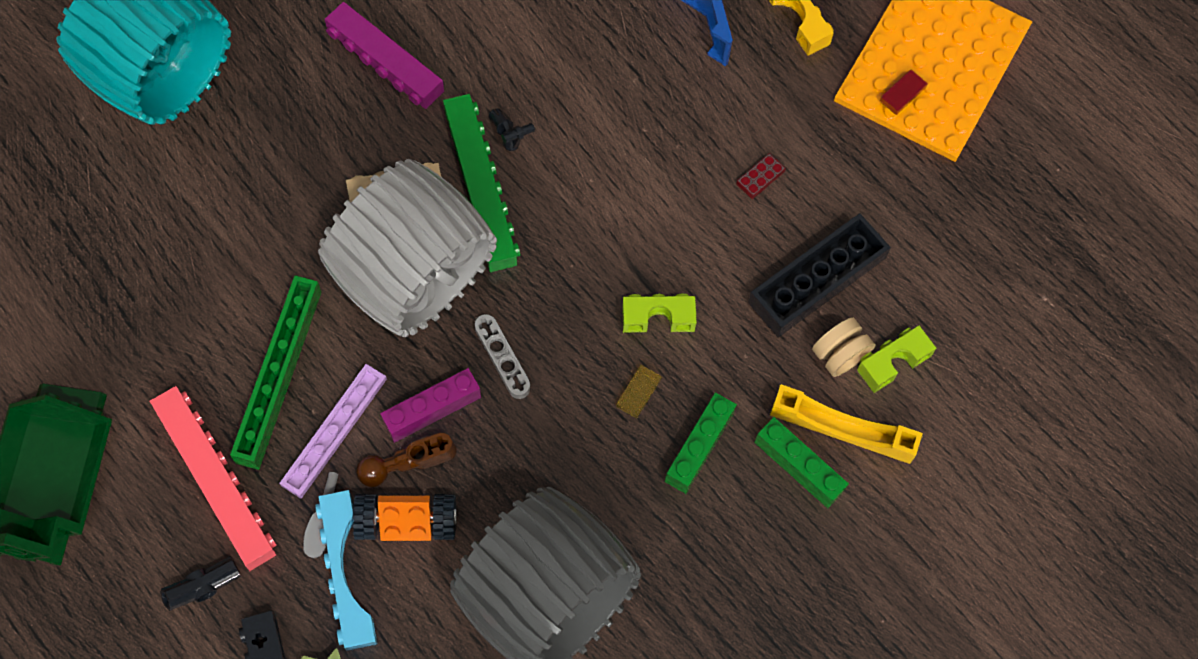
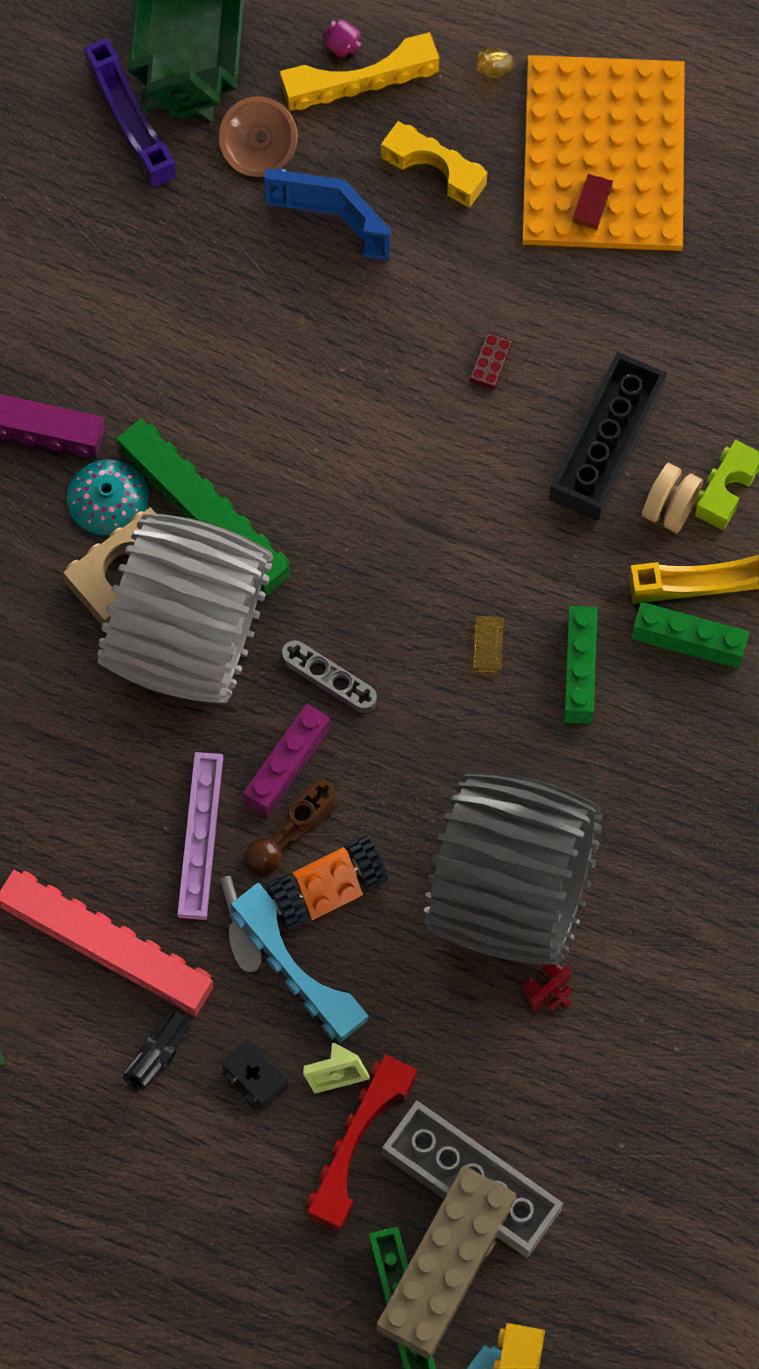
camera: 25 degrees left, 0 degrees up
green brick [230,276,322,470] -> none
black pin [488,108,535,151] -> none
lime arch [622,294,696,333] -> none
none -> teal dish [67,460,149,537]

